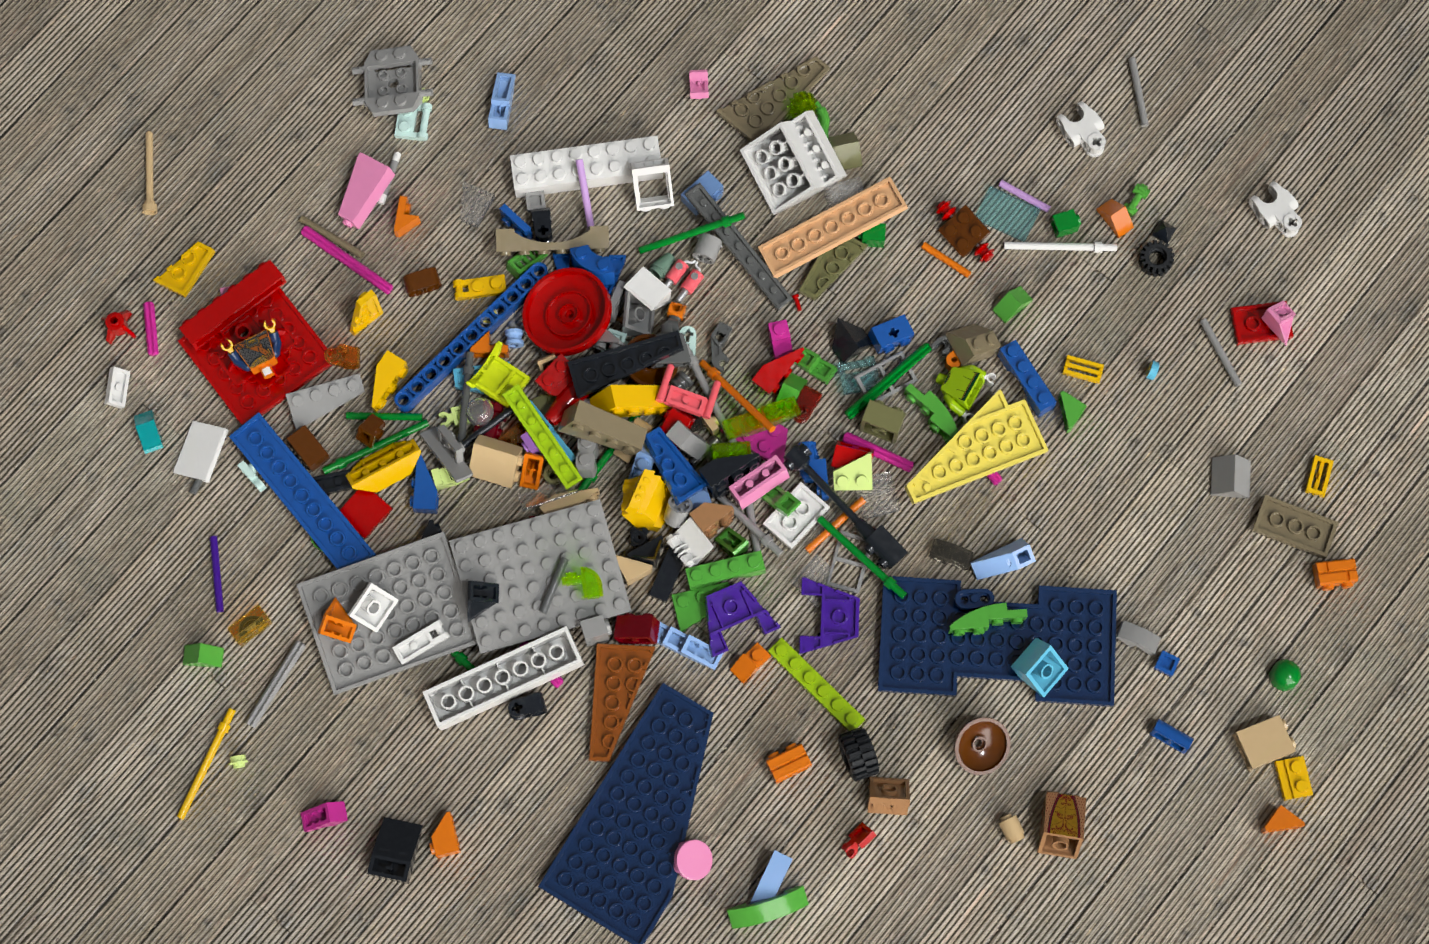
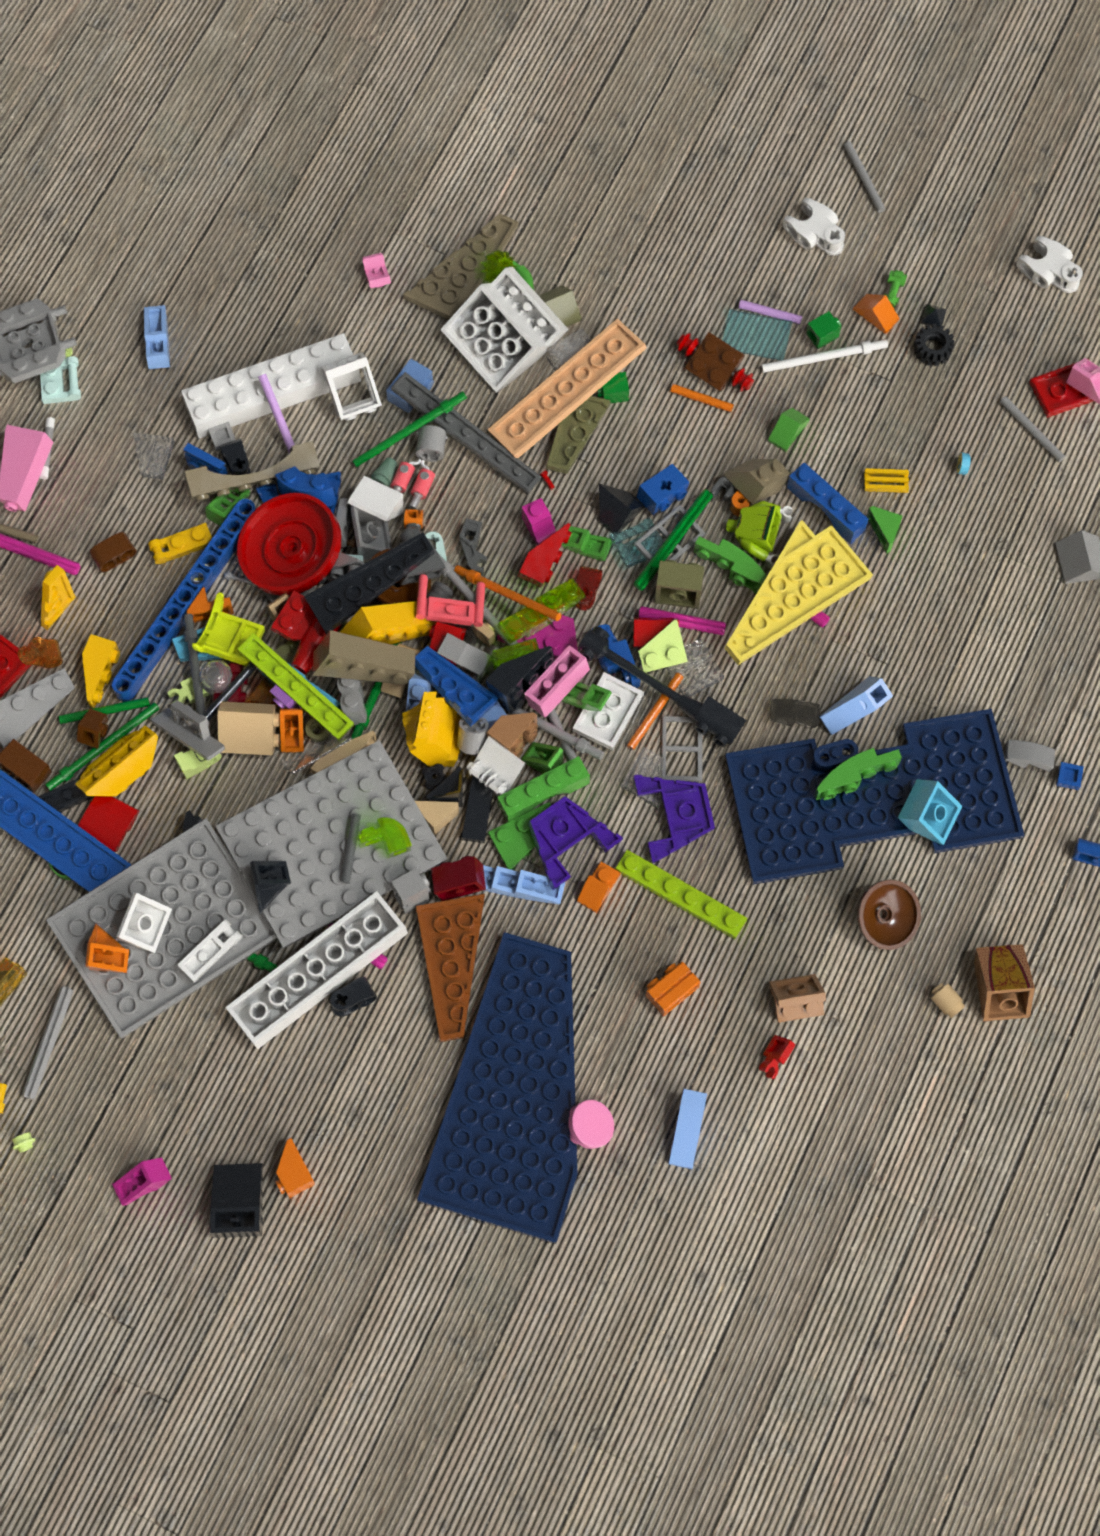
camera: 15 degrees left, 5 degrees down
orange slope [394,196,421,238] -> none
blue slope [410,454,439,514] -> none
light blue wheel [505,328,524,349] -> none
bright green slope [727,885,809,929] -> none
bright green slope [774,372,808,414] -> none
green bar [817,515,907,599] -> none
black tyre [838,727,879,782] -> none

